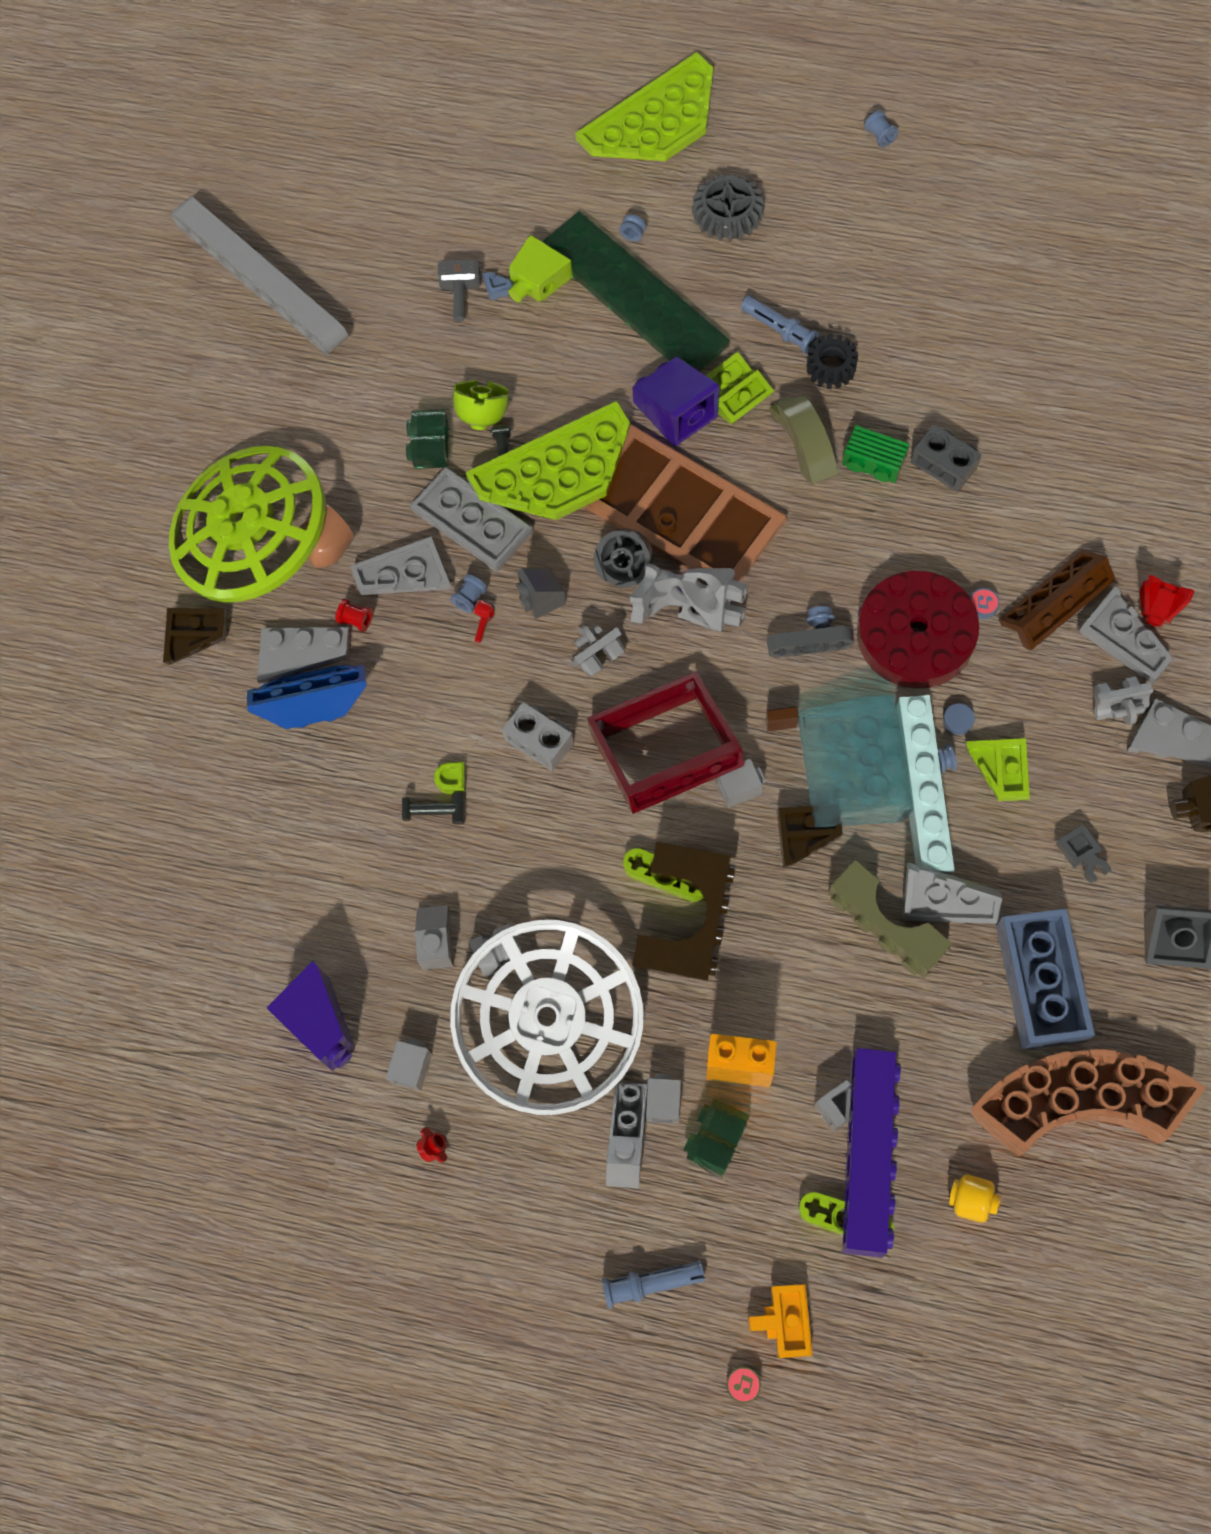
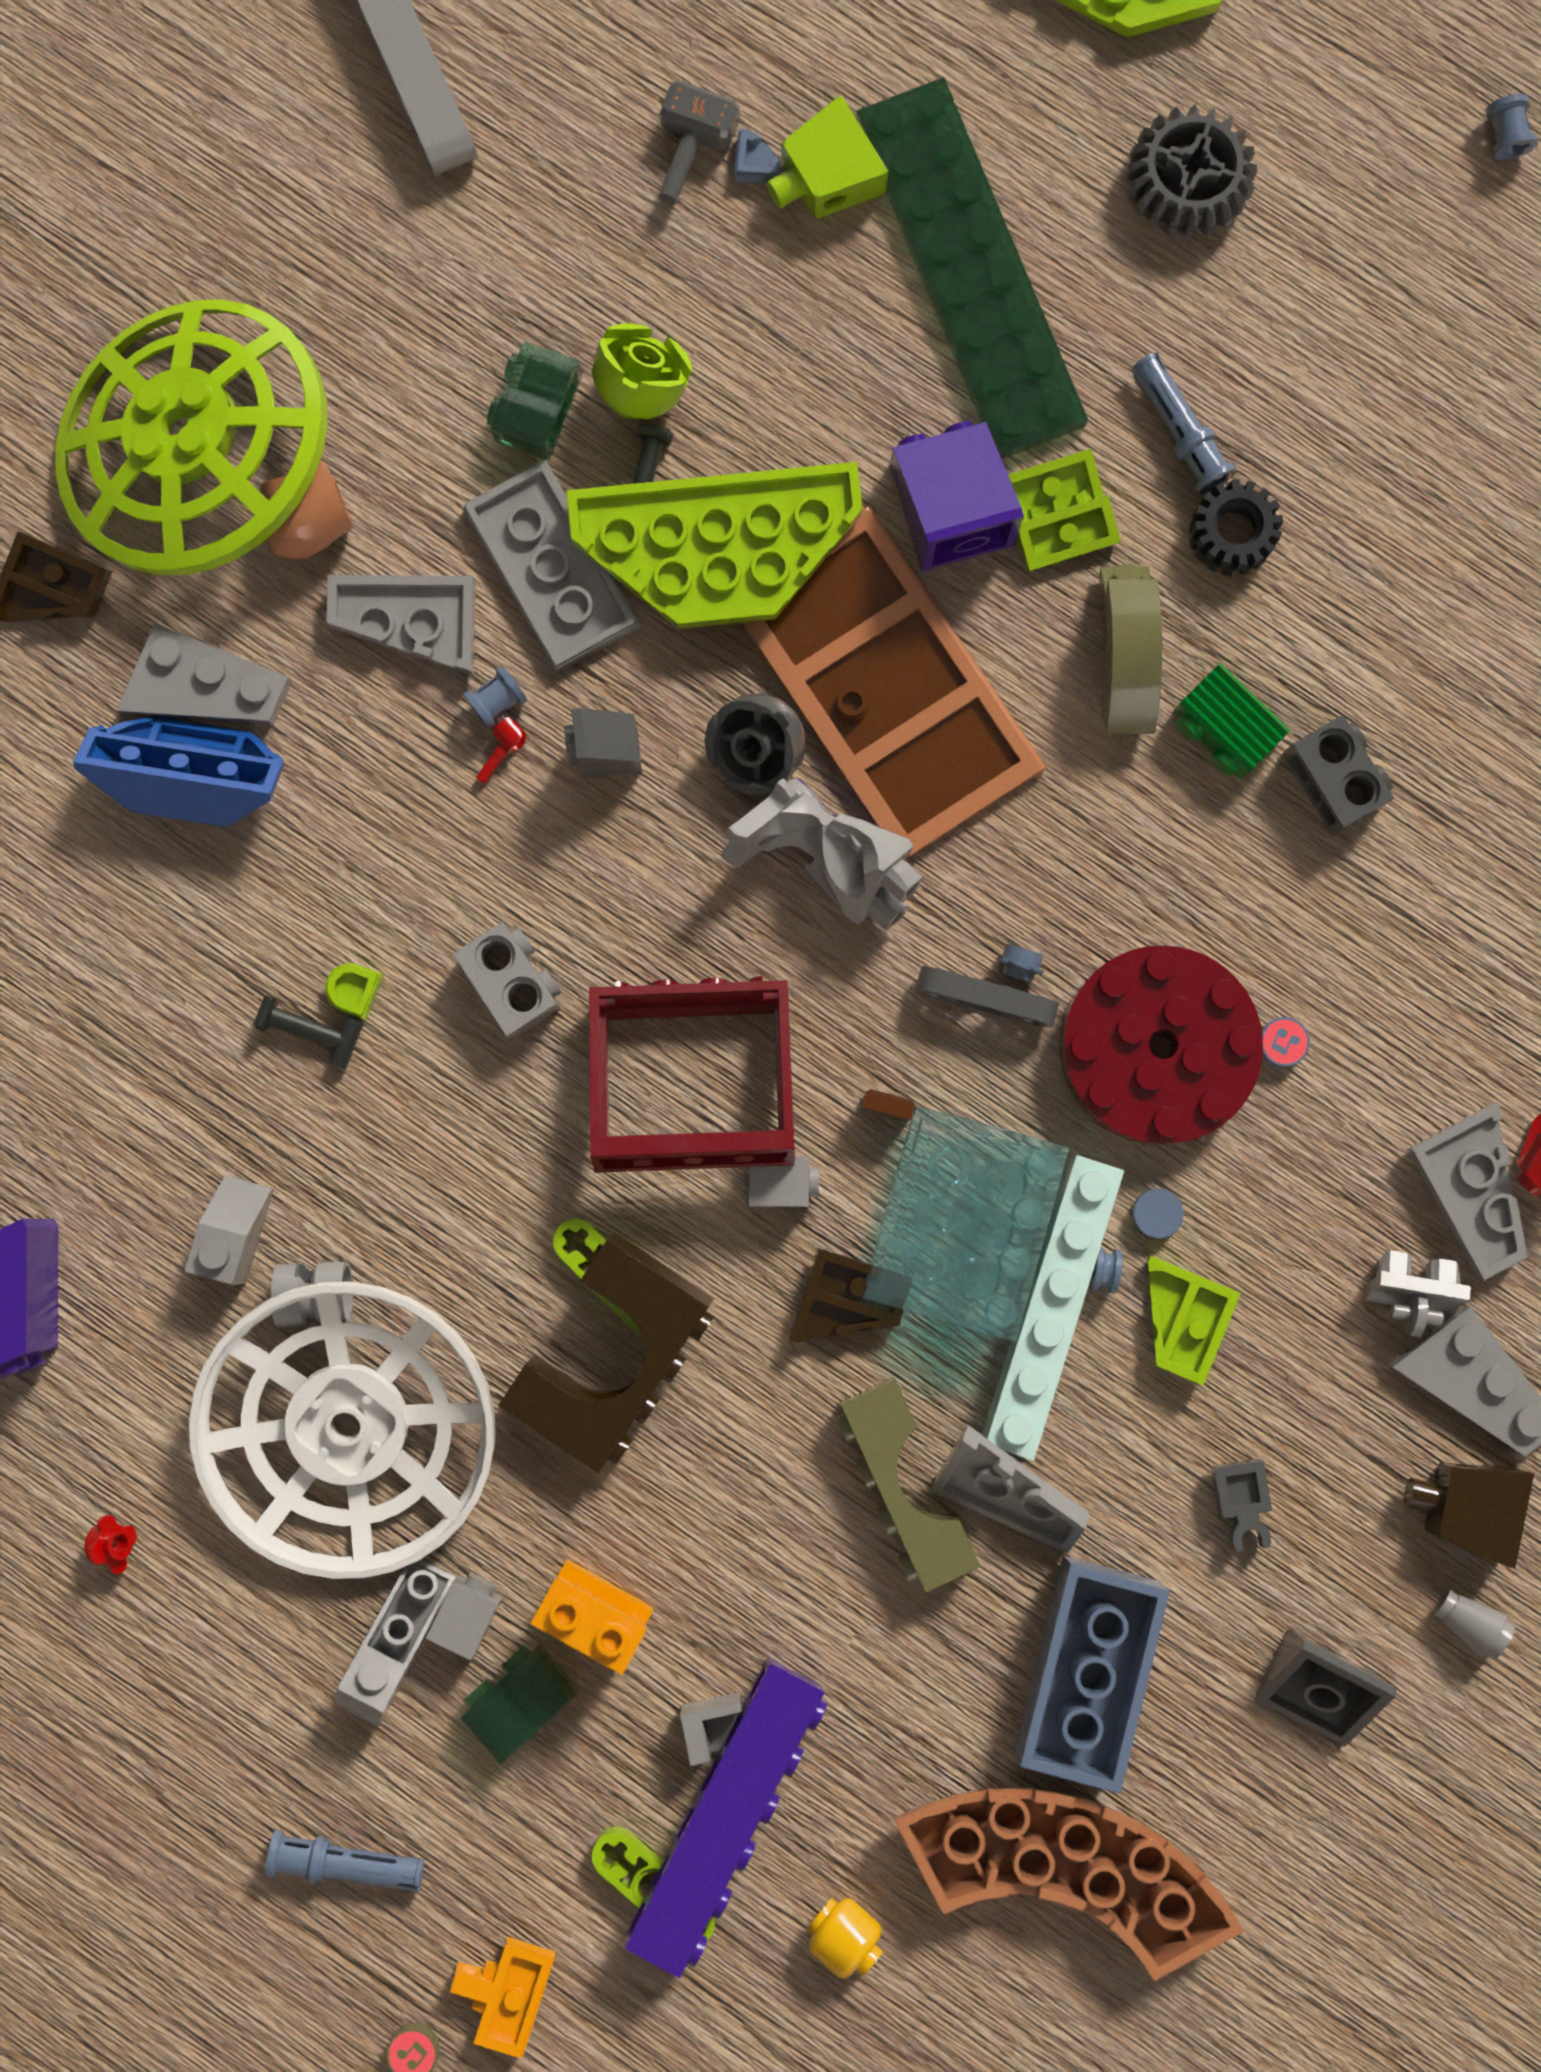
camera: 15 degrees right, 15 degrees up
red bush [335,598,373,632] -> none
light grey brick [386,1038,432,1091] -> none
light grey hips [570,625,626,677] -> none
sand blue bush [619,214,646,242] -> none
reddish brown fence [999,550,1115,650] -> none

